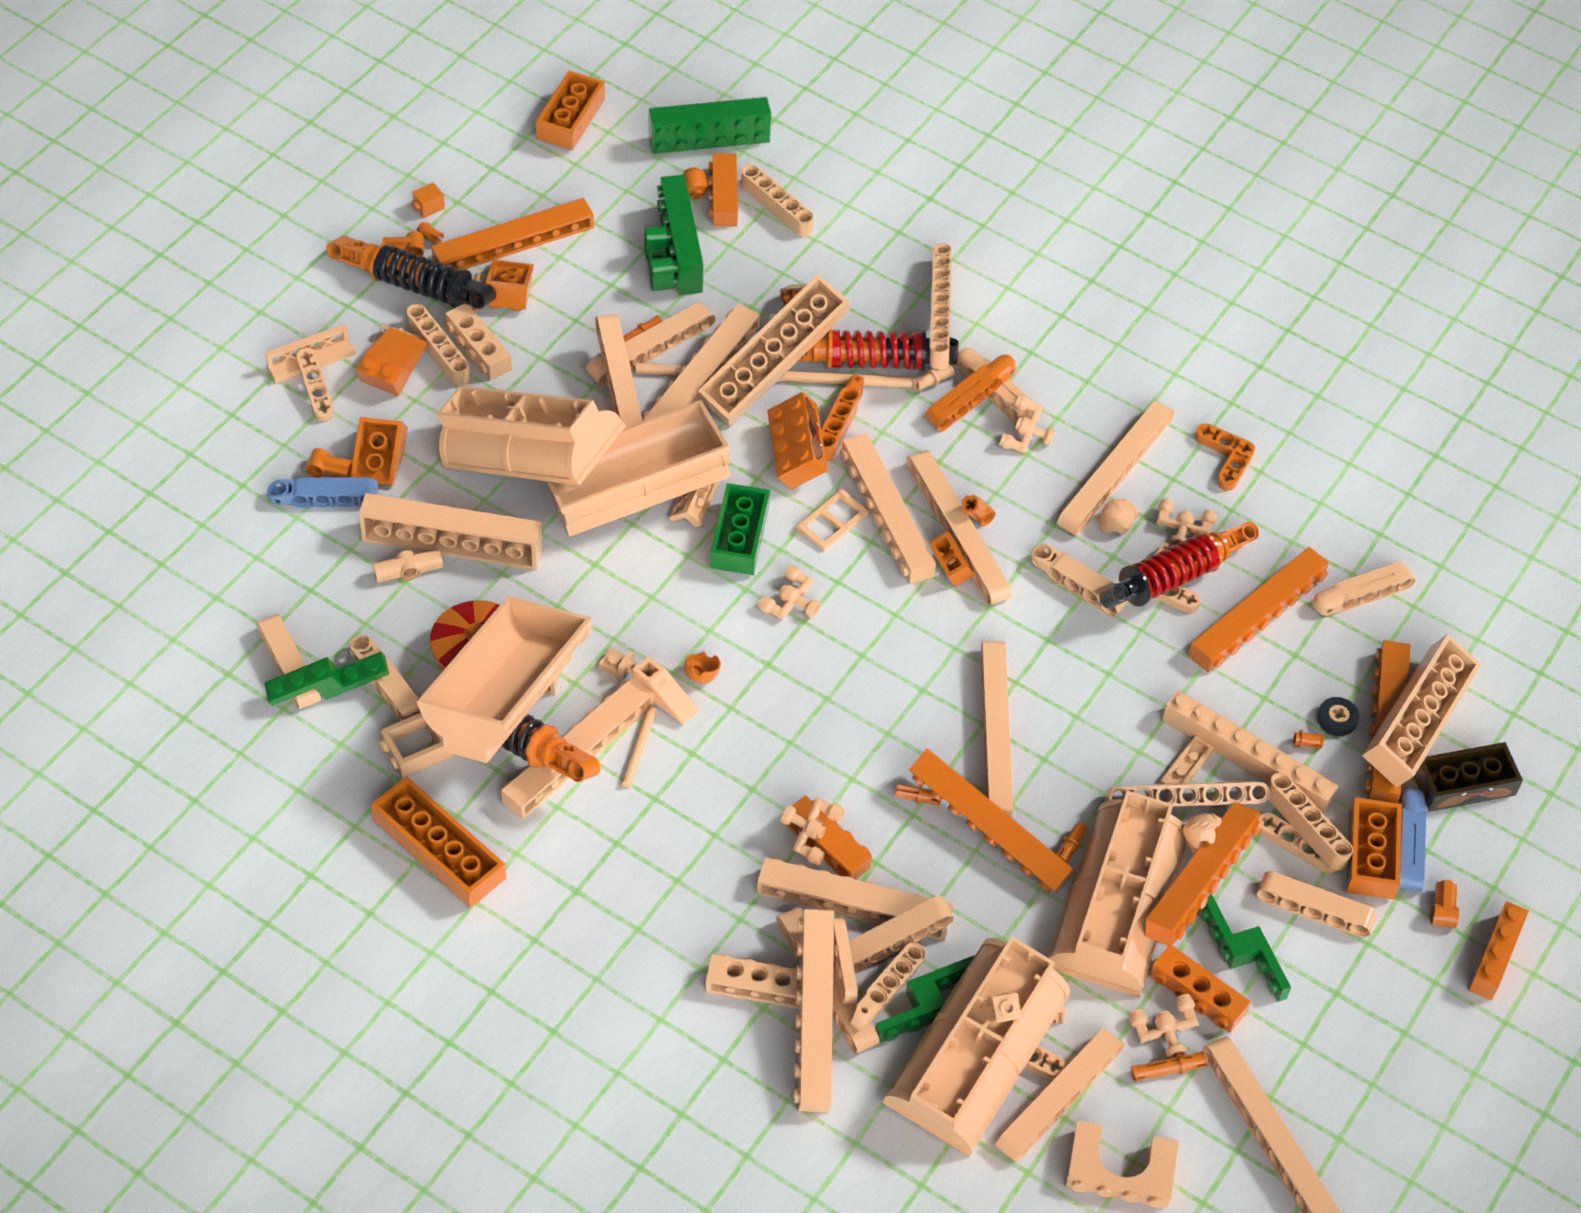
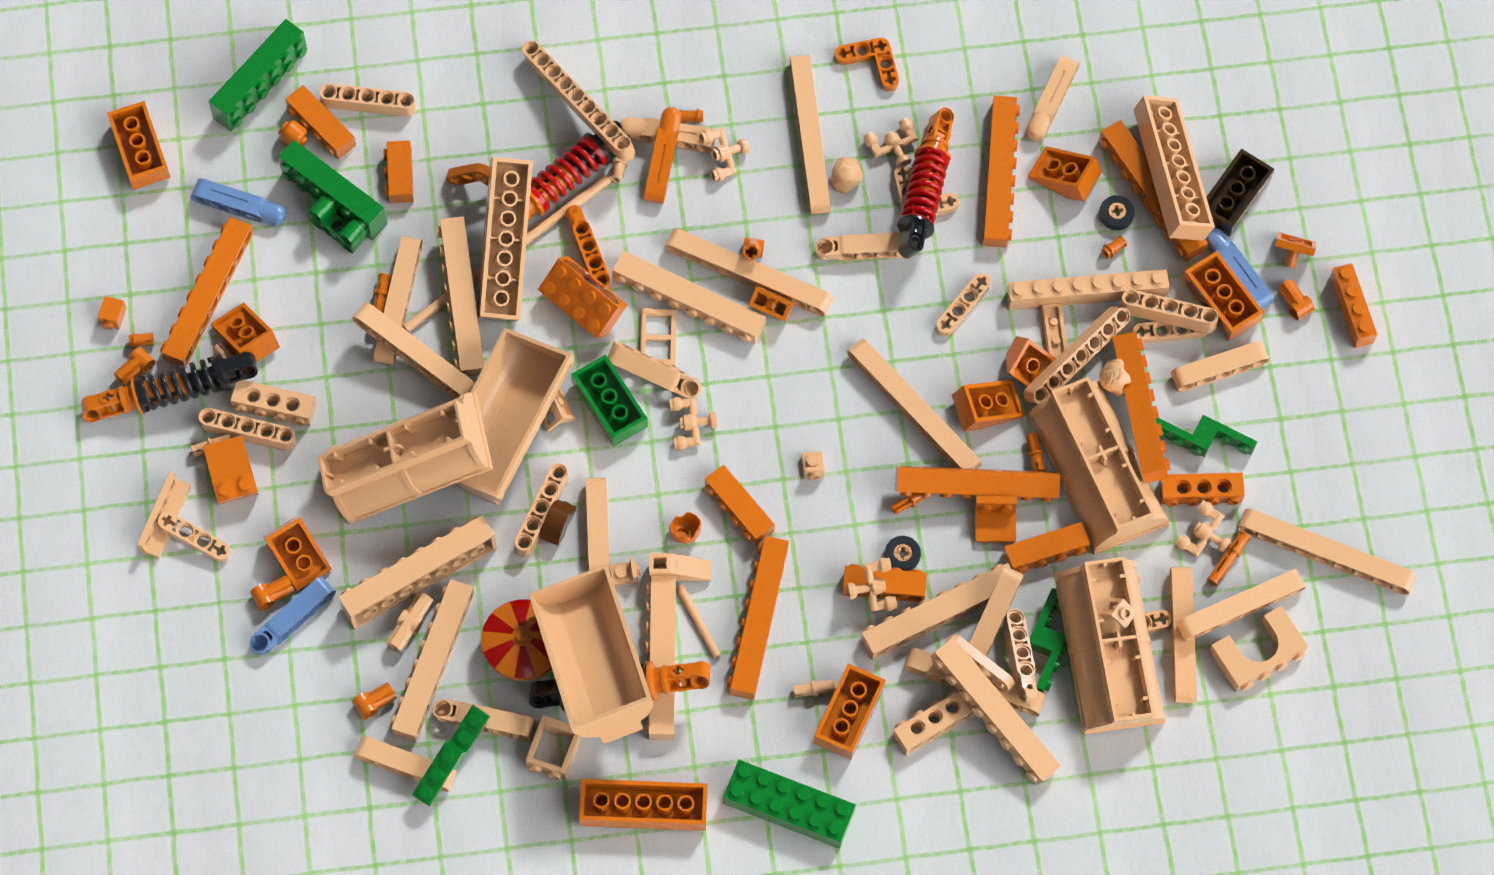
camera: 40 degrees left, 15 degrees up
none -> medium blue piece [190,178,286,226]
none -> orange piece [352,682,397,720]
none -> orange brick [383,140,414,204]
none -> light nougat brick [390,579,475,742]
none -> light nougat beam [515,463,568,557]
none -> reddish brown brick [539,500,577,546]
none -> light nougat beam [586,478,610,571]
none -> light nougat piece [607,341,702,398]
none -> orange pin [679,108,703,124]
none -> orange brick [704,465,775,546]
none -> green brick [723,759,856,849]
none -> orange brick [727,536,789,700]
none -> light nougat pin [793,679,836,698]
none -> light nougat bracket [802,451,825,480]
none -> orange brick [813,663,886,760]
none -> black bush [884,535,921,571]
none -> light nougat beam [936,273,991,336]
none -> orange slope [951,380,1025,432]
none -> orange bracket [975,496,1017,543]
none -> orange brick [1003,522,1090,574]
none -> orange slope [1006,336,1056,393]
none -> orange slope [1028,146,1102,202]
none -> light nougat beam [1176,569,1306,642]
none -> orange tile [1275,232,1316,269]

